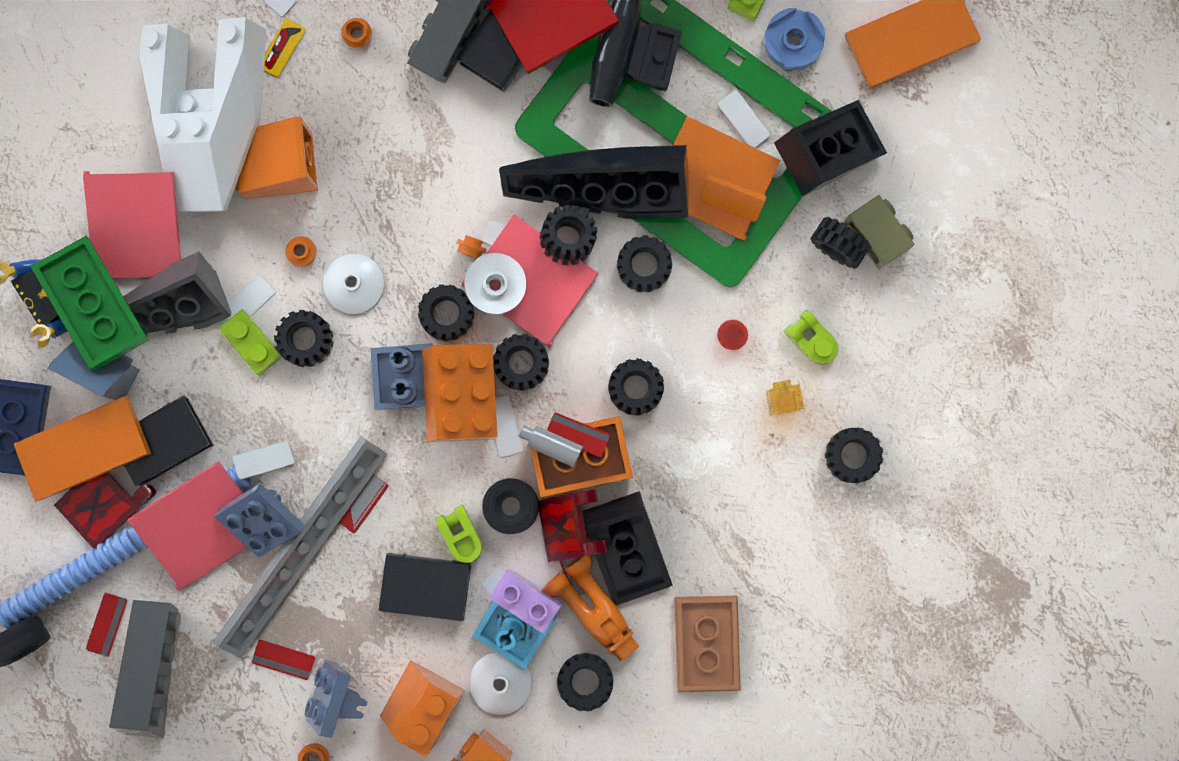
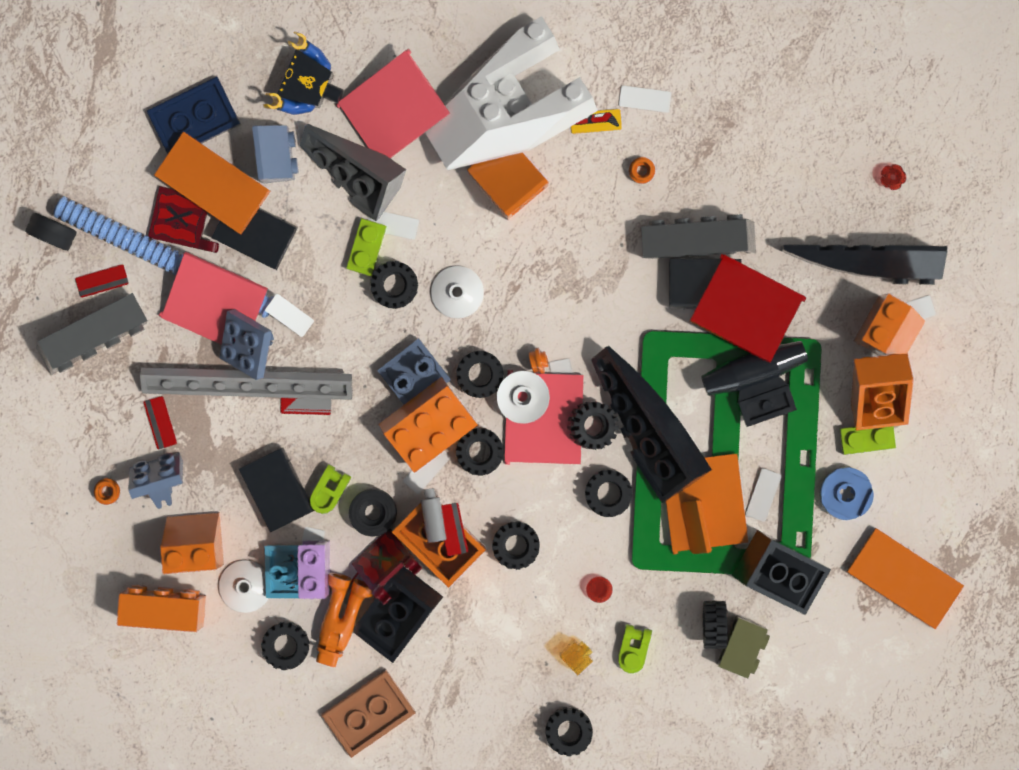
camera: 50 degrees right, 5 degrees up
green plate [30,235,149,372] -> none
orange plate [285,236,317,267] -> none

